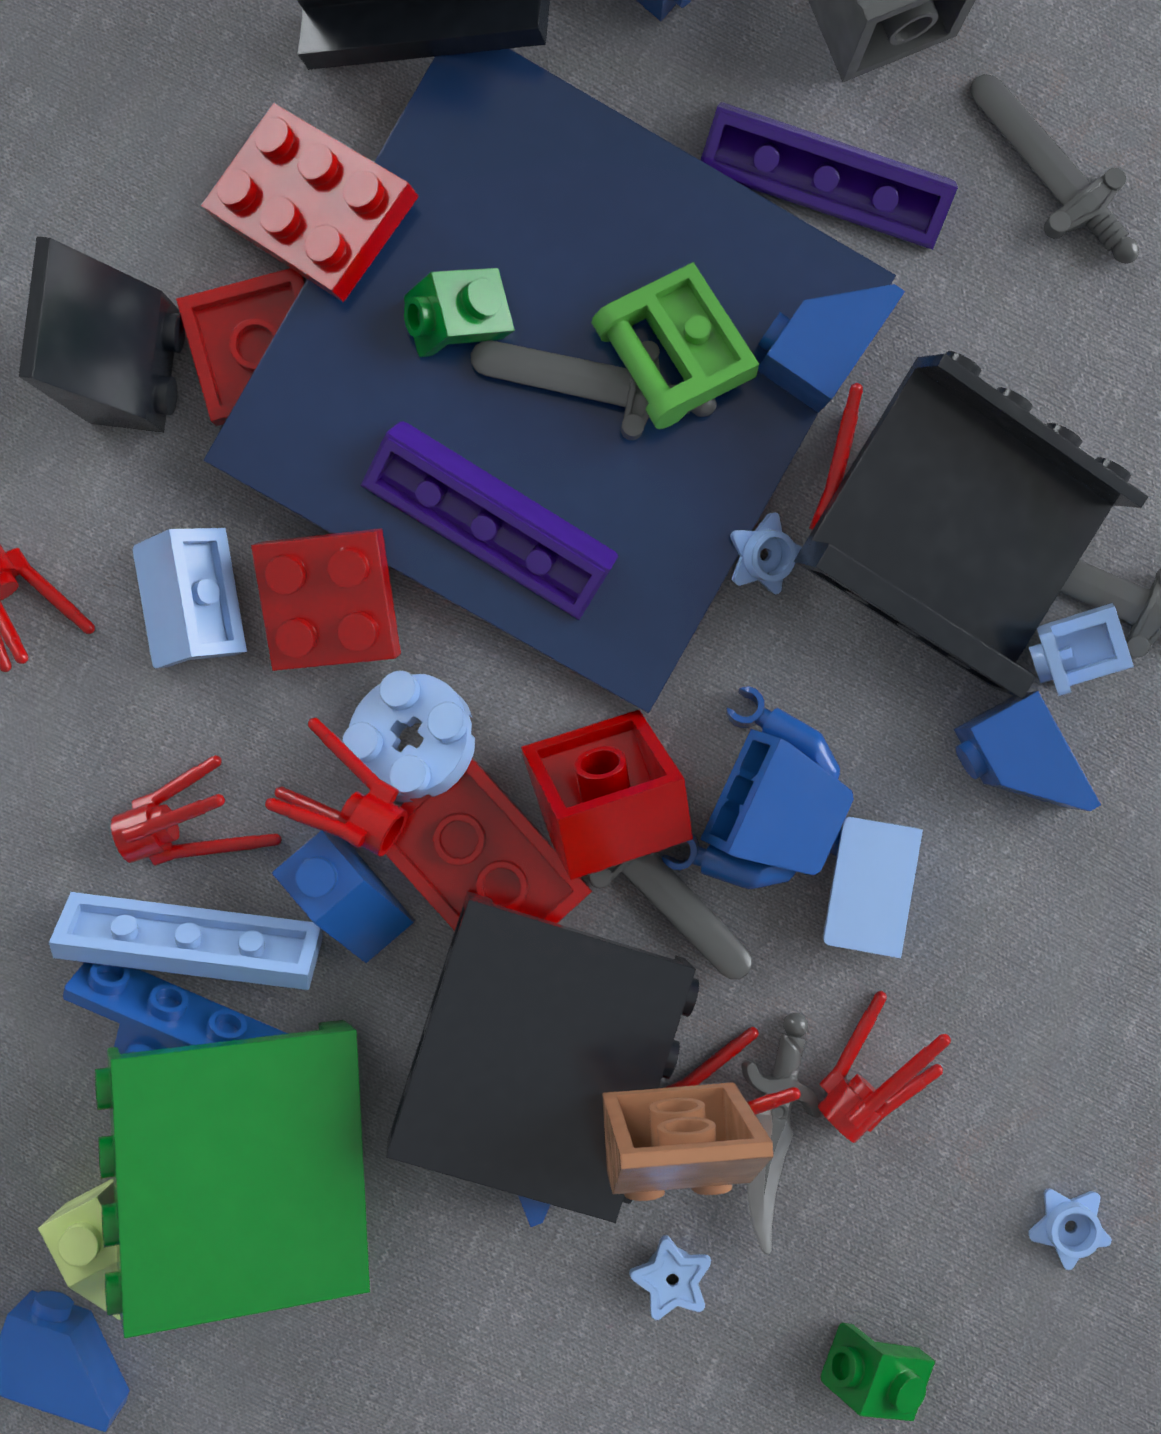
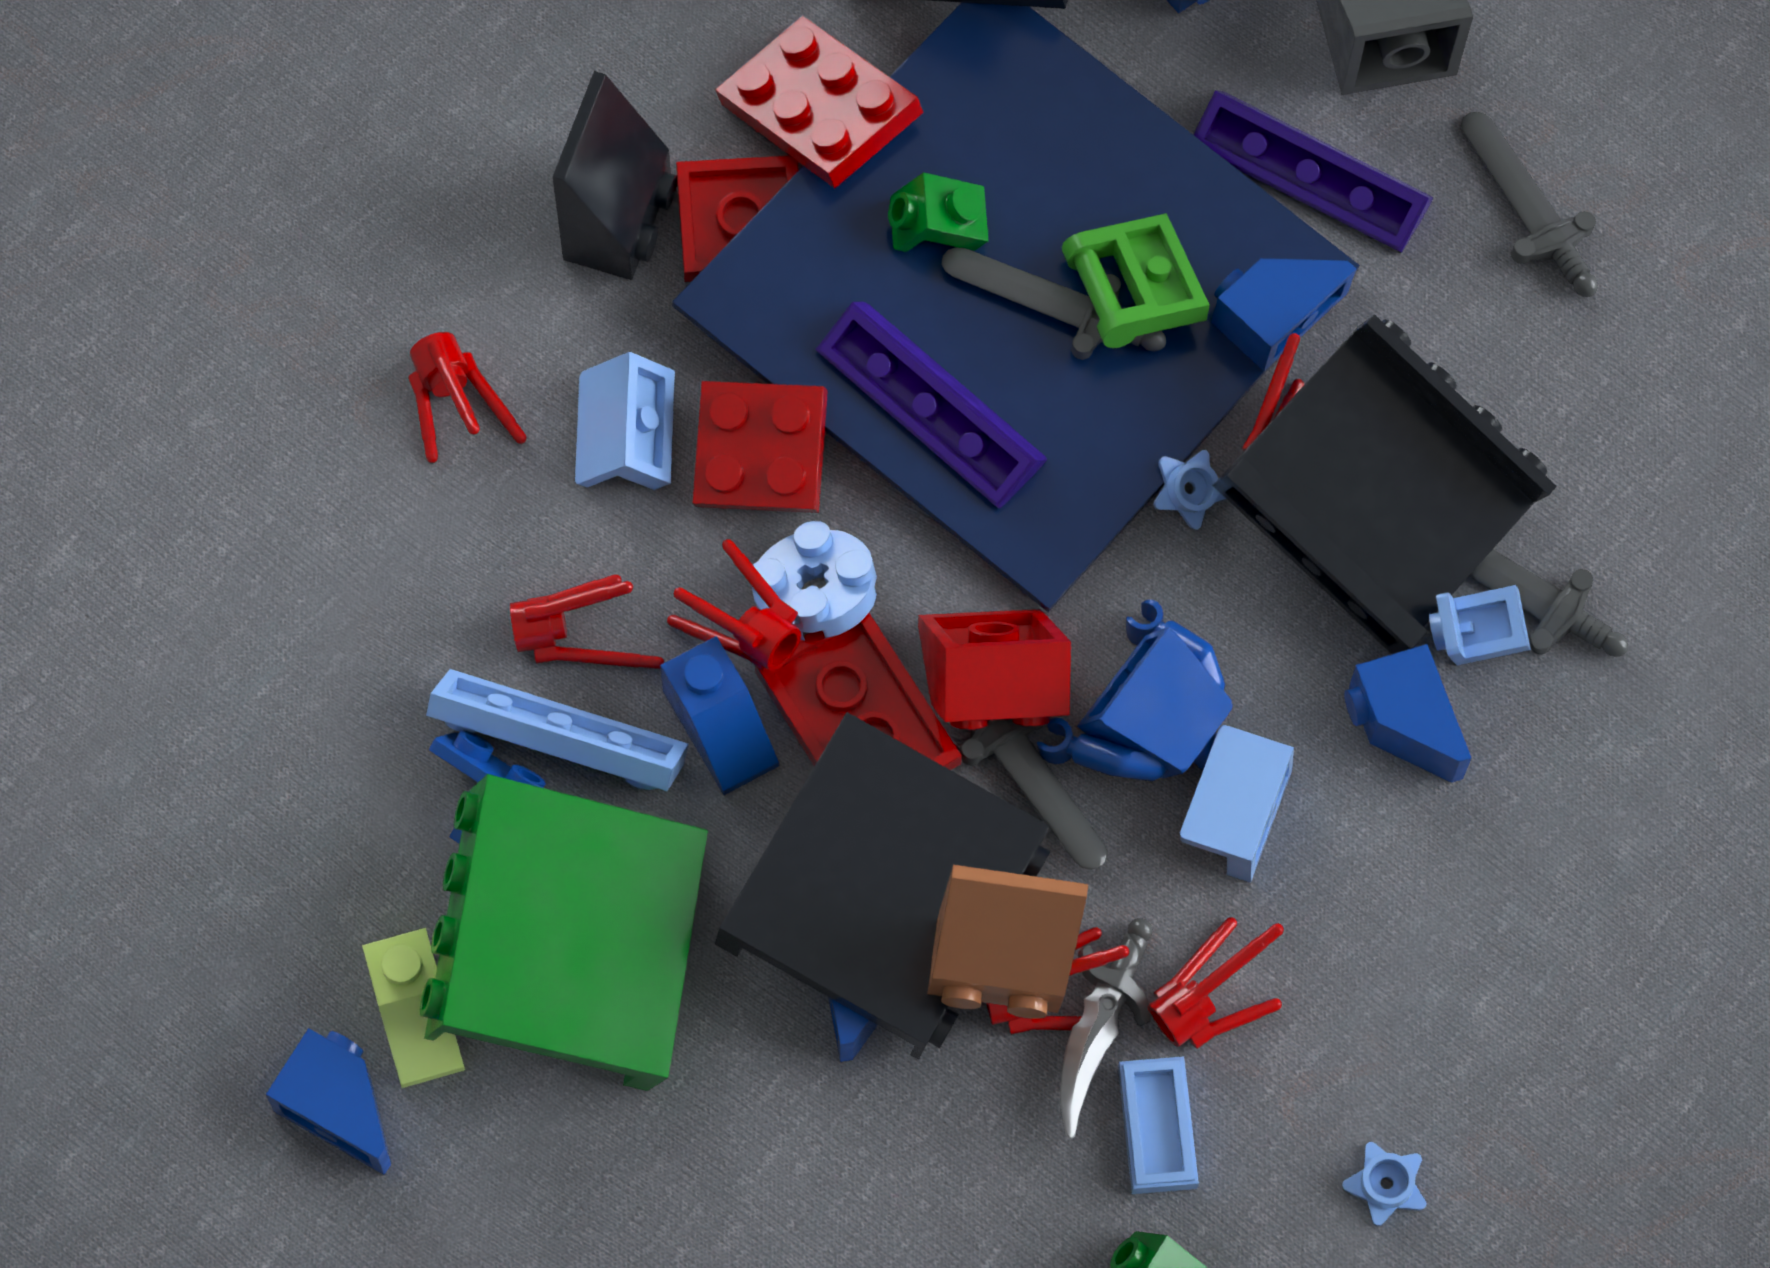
camera: 15 degrees right, 20 degrees down
light blue plate [629,1235,711,1320] -> none
none -> light blue tile [1118,1056,1199,1194]

